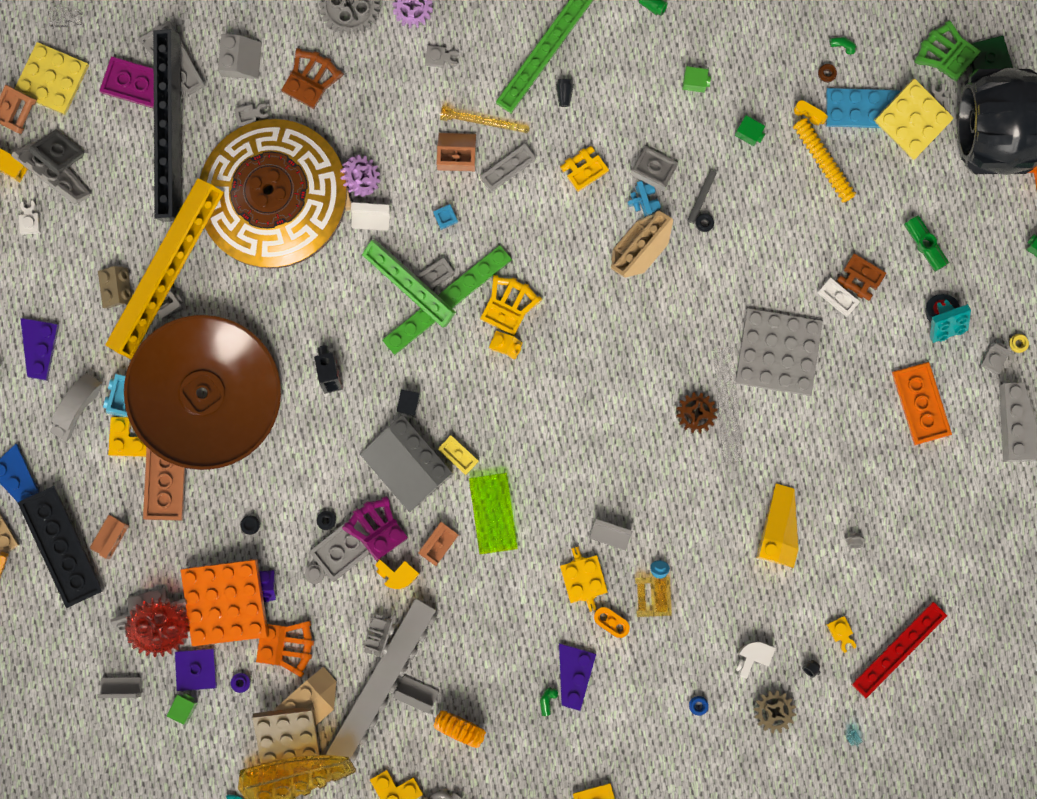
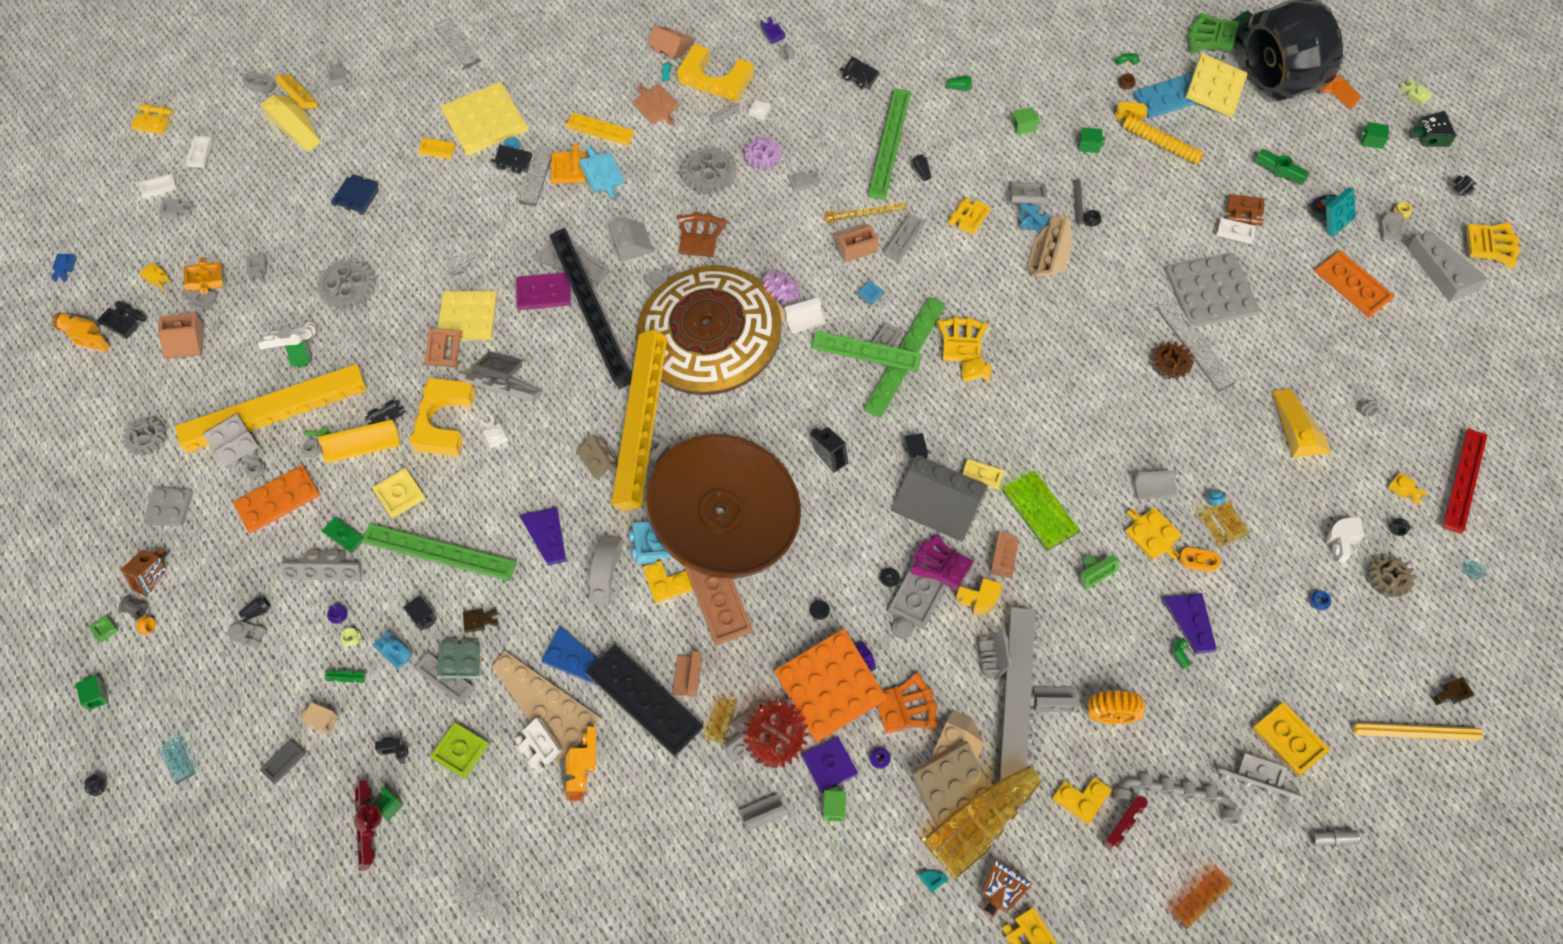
camera: 20 degrees left, 20 degrees down
none -> clear yellow panel [704,699,737,745]
none -> bright green tile [1081,554,1118,590]

